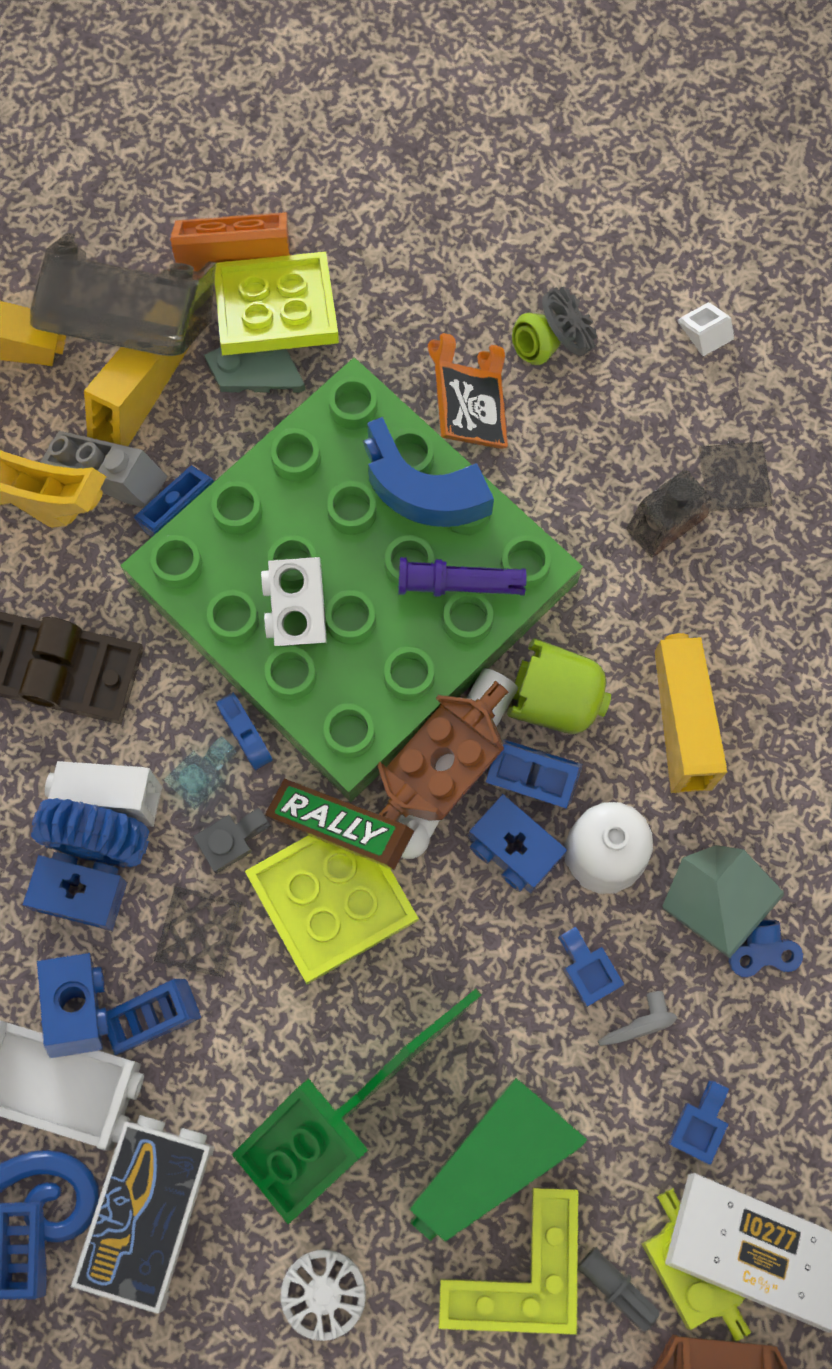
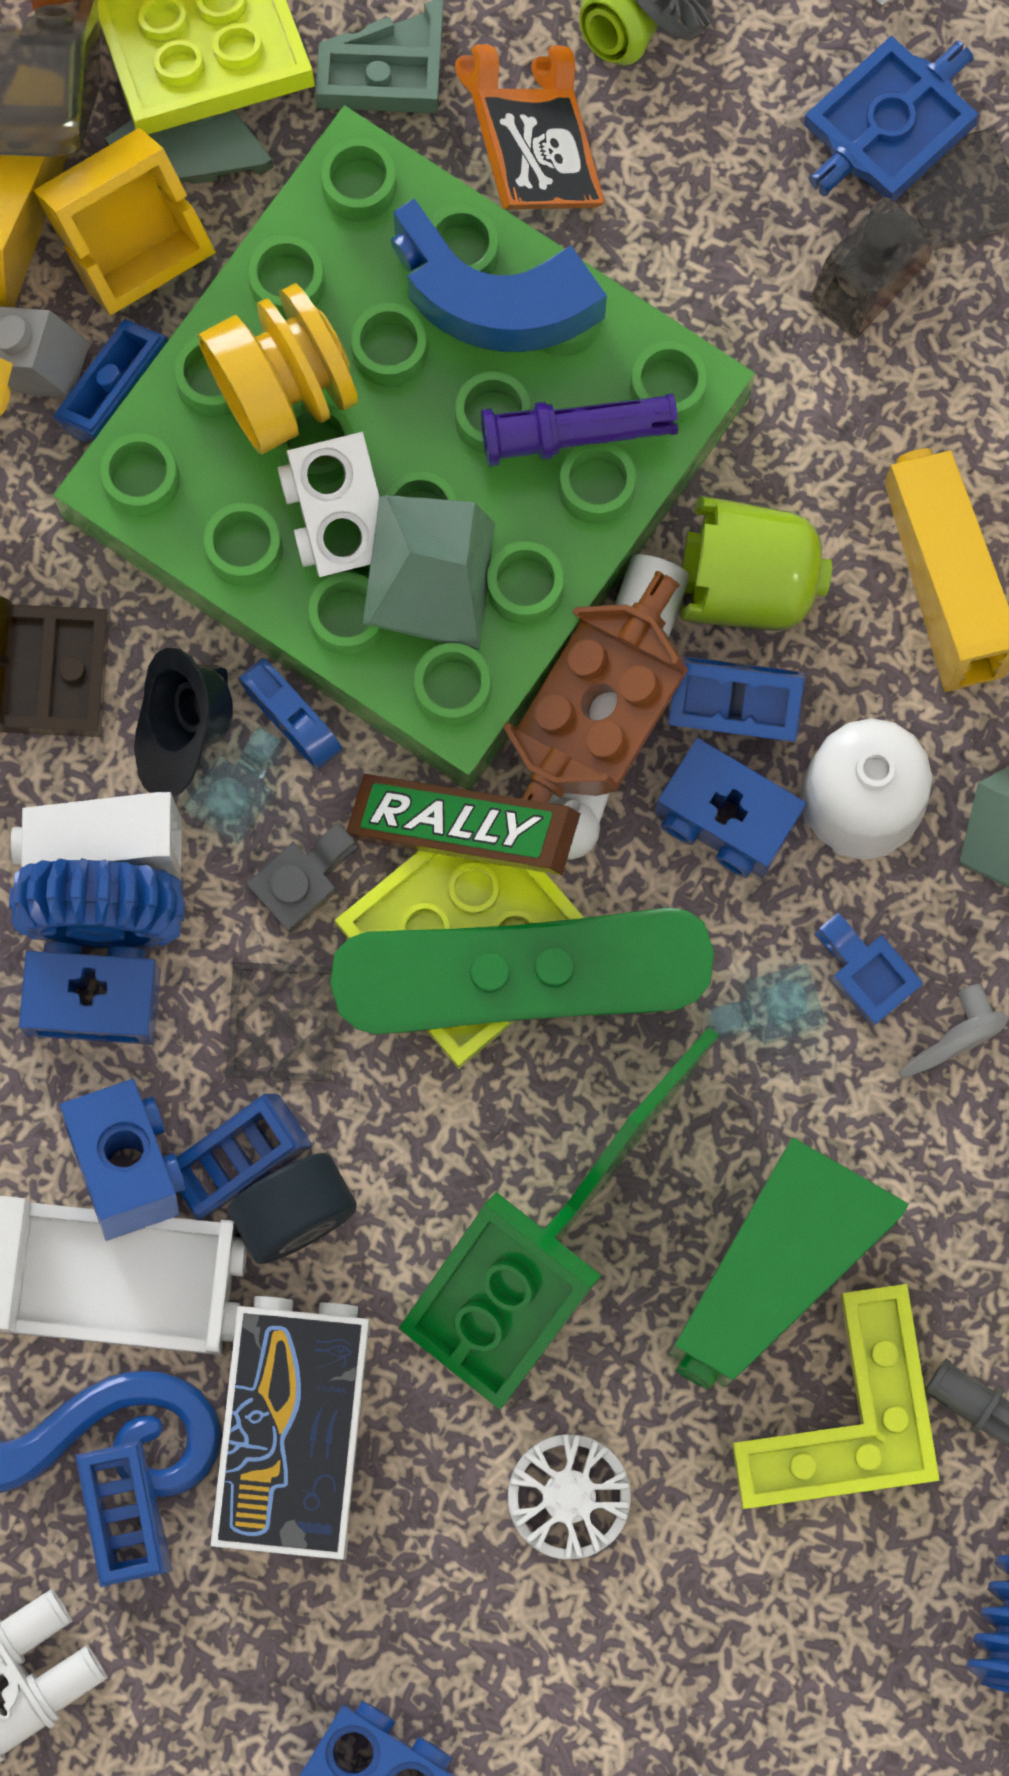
camera: 10 degrees left, 5 degrees up
none -> yellow piece [33,127,216,316]
none -> black piece [134,647,233,797]
none -> yellow wheel [197,283,358,454]
none -> black wheel [228,1153,357,1264]
none -> sand green wing [315,0,443,113]
none -> green piece [330,907,714,1034]
none -> sand green slope [363,495,495,649]
none -> clear light blue plate [707,963,826,1046]
none -> blue plate [804,36,979,204]

